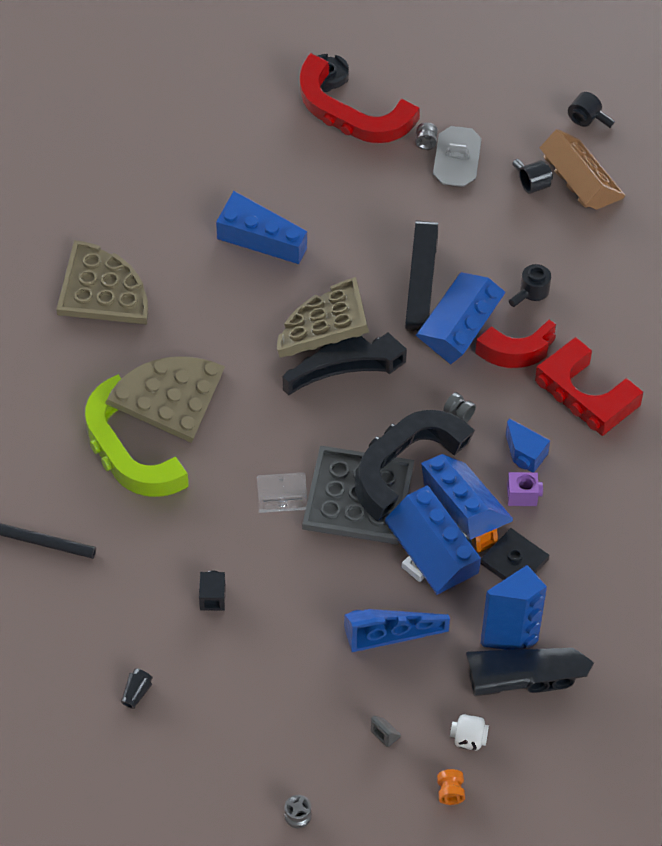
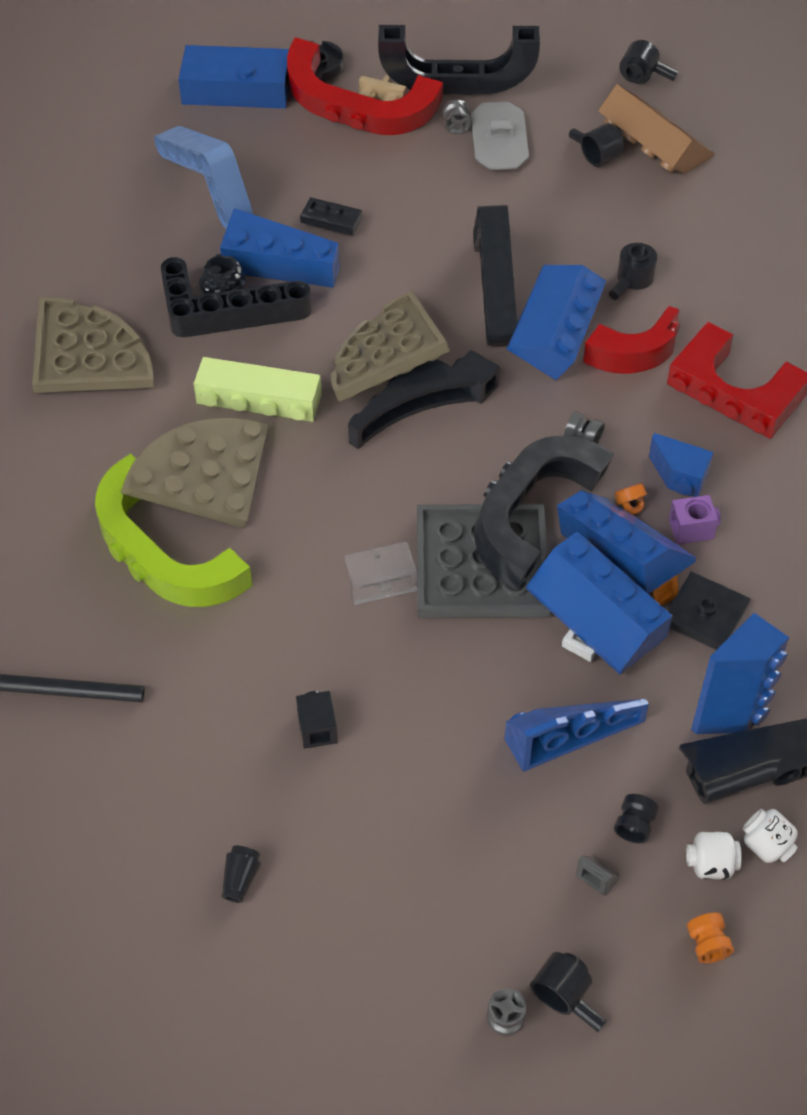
camera: 10 degrees left, 0 degrees up
none -> medium blue beam [154,125,253,229]
none -> black beam [161,257,312,337]
none -> blue brick [178,45,289,109]
none -> yellowish green brick [193,357,322,422]
none -> black piece [198,254,245,294]
none -> black plate [300,197,363,236]
none -> tan hips [359,75,406,101]
none -> black arch [378,25,540,95]
none -> black piece [530,952,607,1033]
none -> orange tile [614,483,647,515]
none -> black wheel [614,794,659,844]
none -> white head [743,809,798,863]

